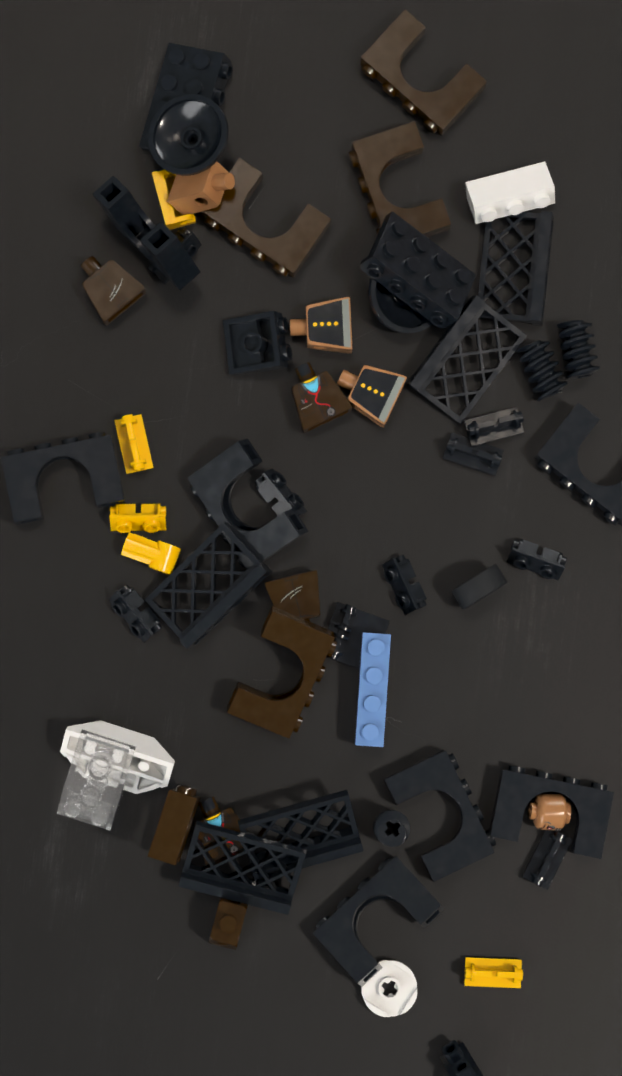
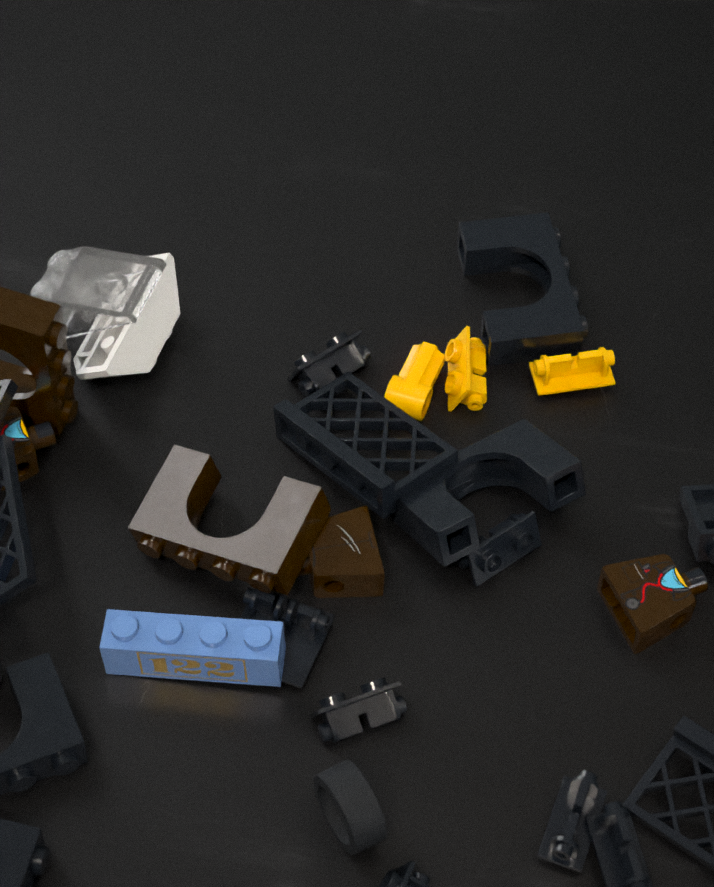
camera: 95 degrees right, 30 degrees down
torso [337,365,407,428] -> none

